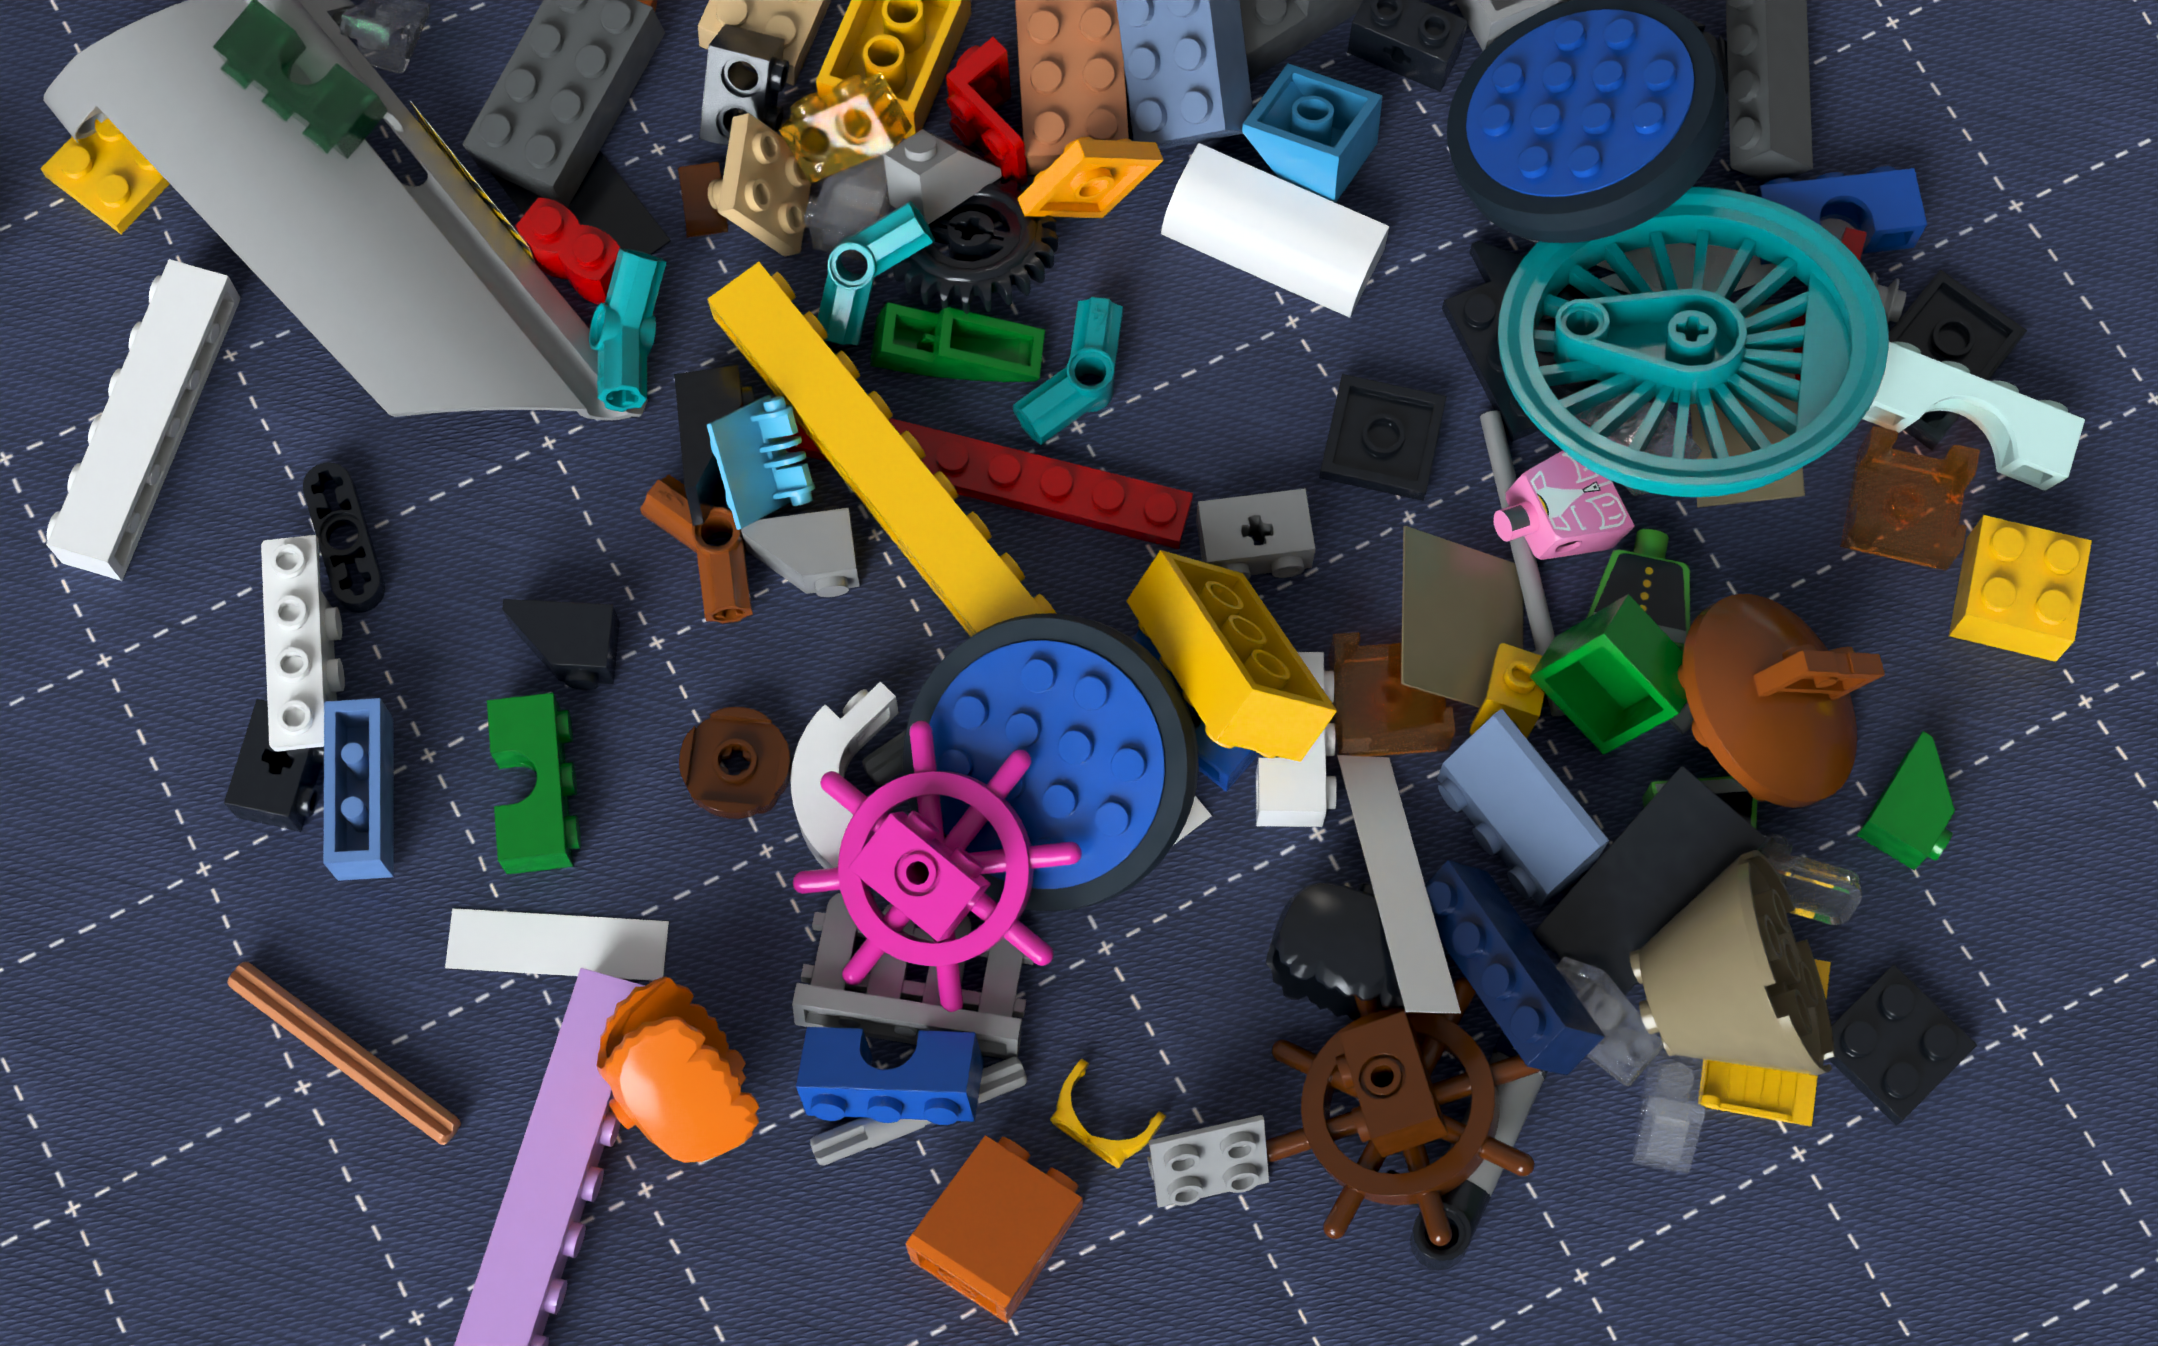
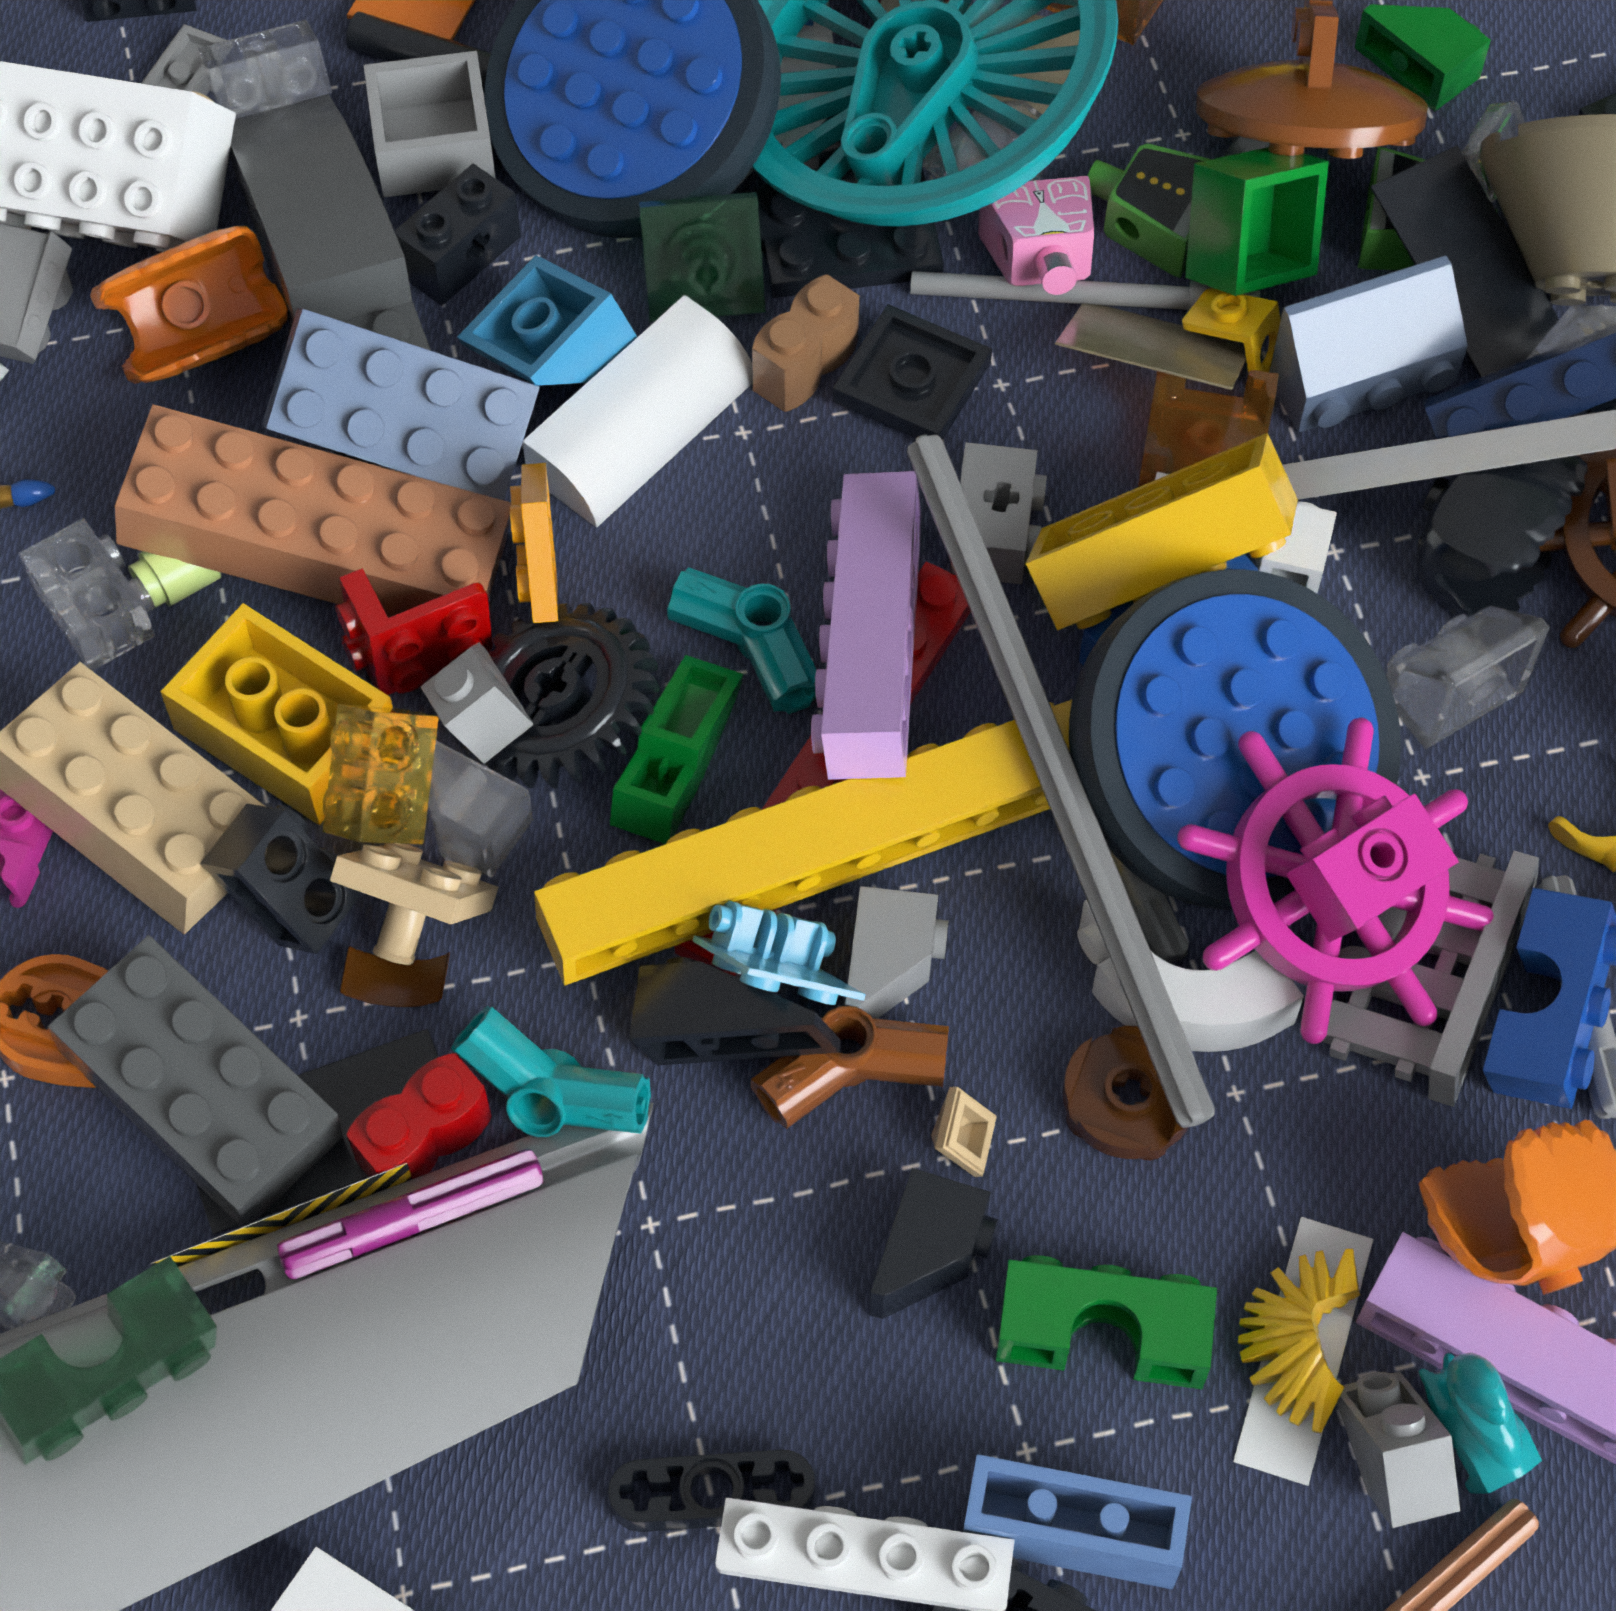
camera: 75 degrees left, 10 degrees down
teal piece [817,201,935,345] -> none
none -> axle [277,1149,543,1280]
none -> clear green plate [639,192,766,322]
none -> medium nougat brick [752,274,860,412]
none -> lavender brick [811,471,922,780]
none -> light grey axle [907,434,1215,1128]
none -> tan slope [931,1087,997,1177]
none -> yellow hair [1238,1248,1360,1434]
none -> light grey slope [1337,1371,1460,1528]
none -> clear slope [1386,606,1550,749]
none -> teal animal [1418,1352,1542,1494]

